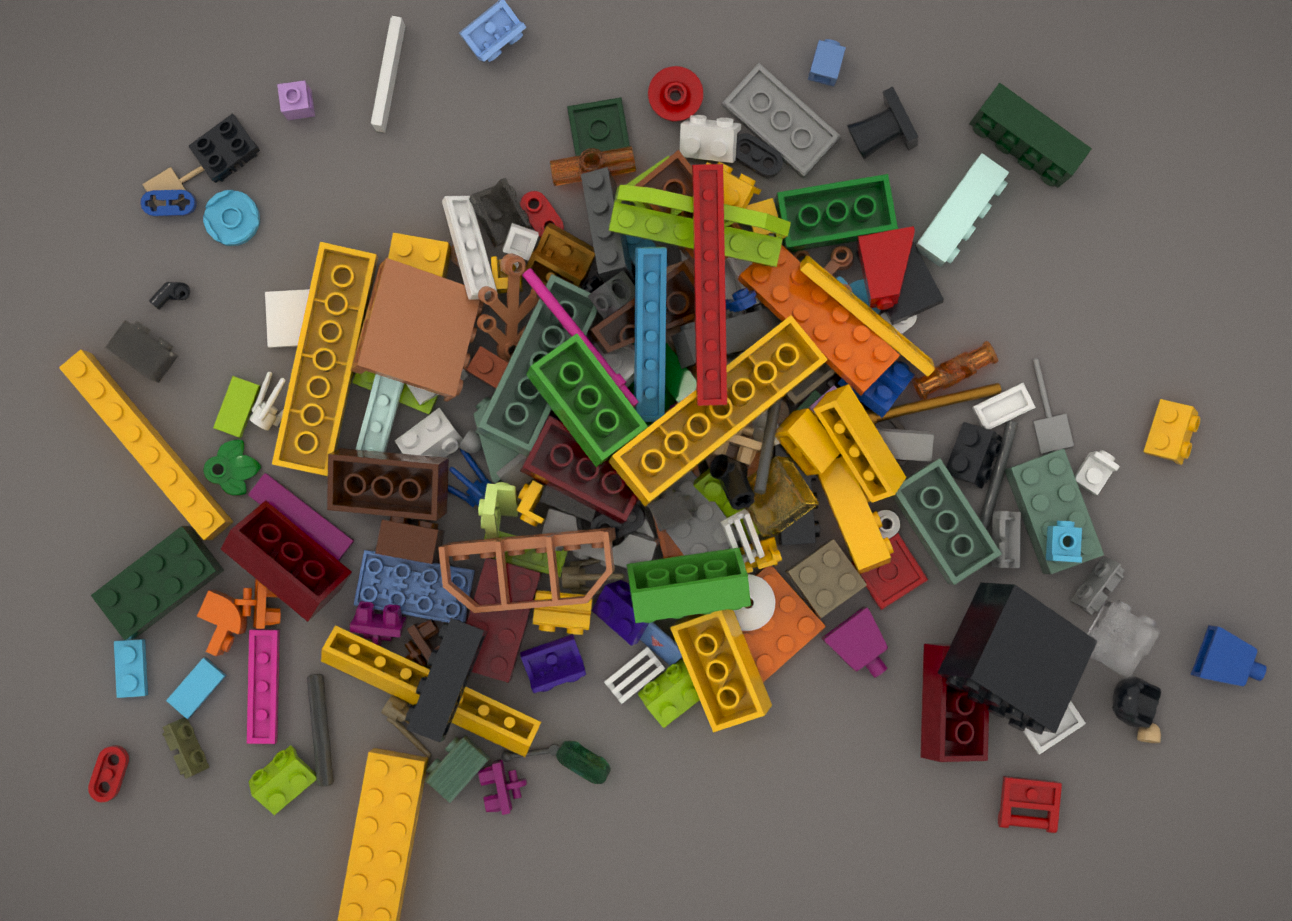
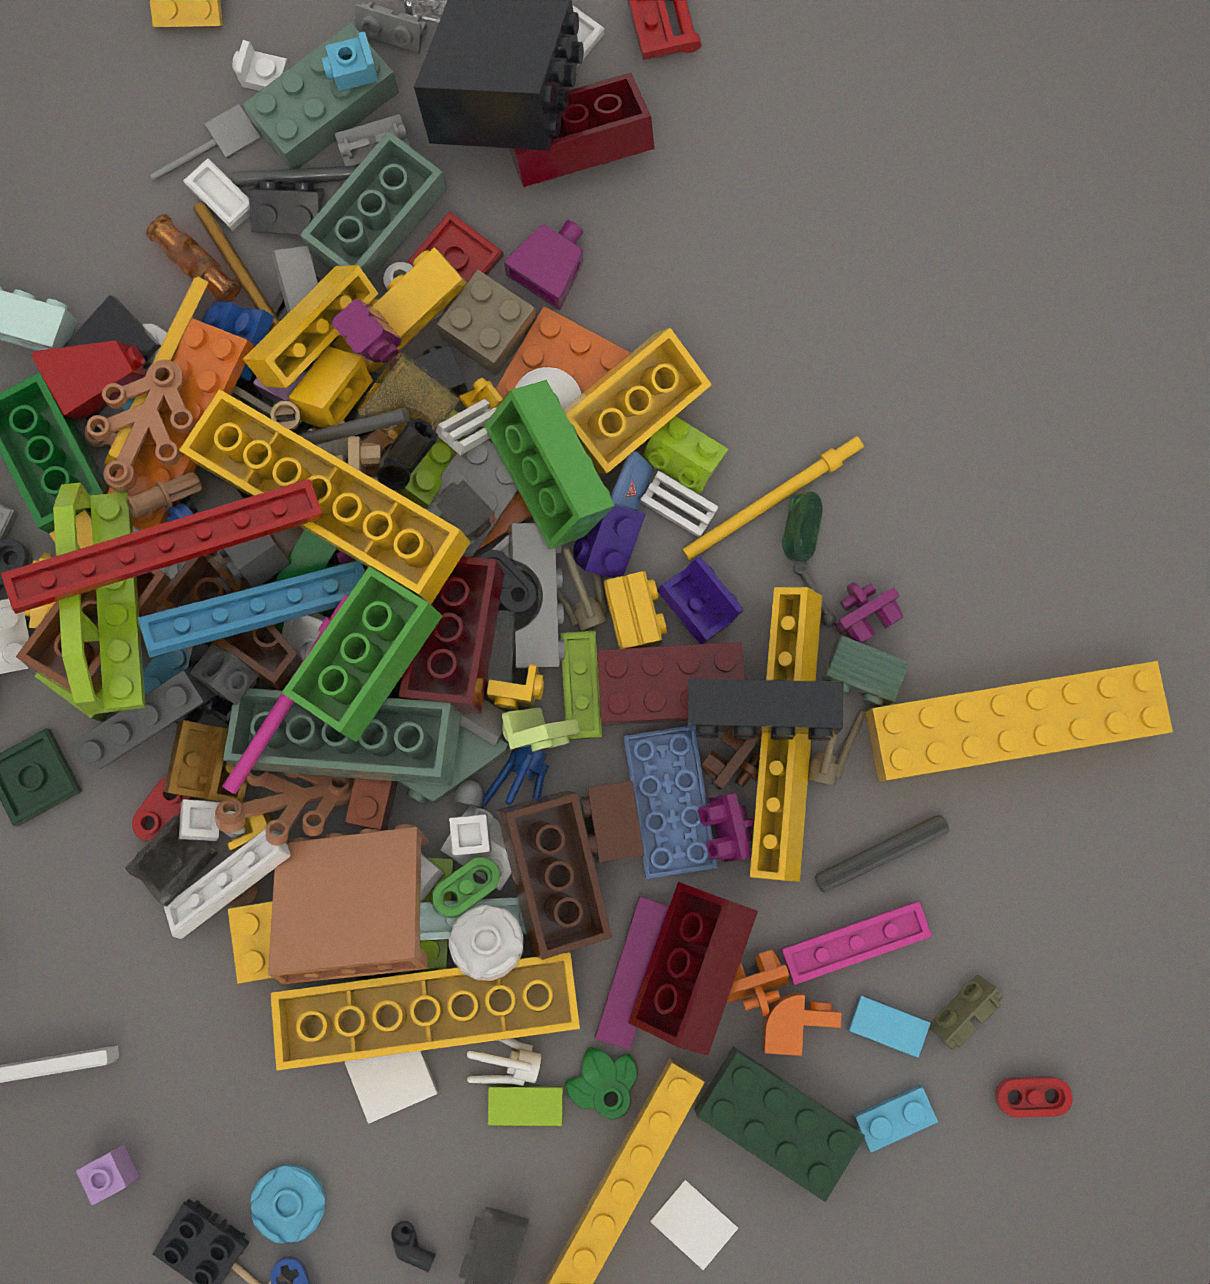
camera: 105 degrees left, 5 degrees down
lime bracket [249,745,317,815] -> none
nougat plate [438,527,616,613] -> none
clear orange piece [550,146,636,186] -> none
none -> nougat plant [86,360,195,492]
none -> medium nougat axle [125,472,202,519]
none -> tan hinge [270,401,300,431]
none -> magenta brick [332,299,402,364]
none -> bright green plate [431,857,500,918]
none -> white plate [449,814,492,855]
none -> white tile [449,905,524,981]
none -> white sticker [650,1180,738,1270]
none -> yellow bar [682,436,864,561]

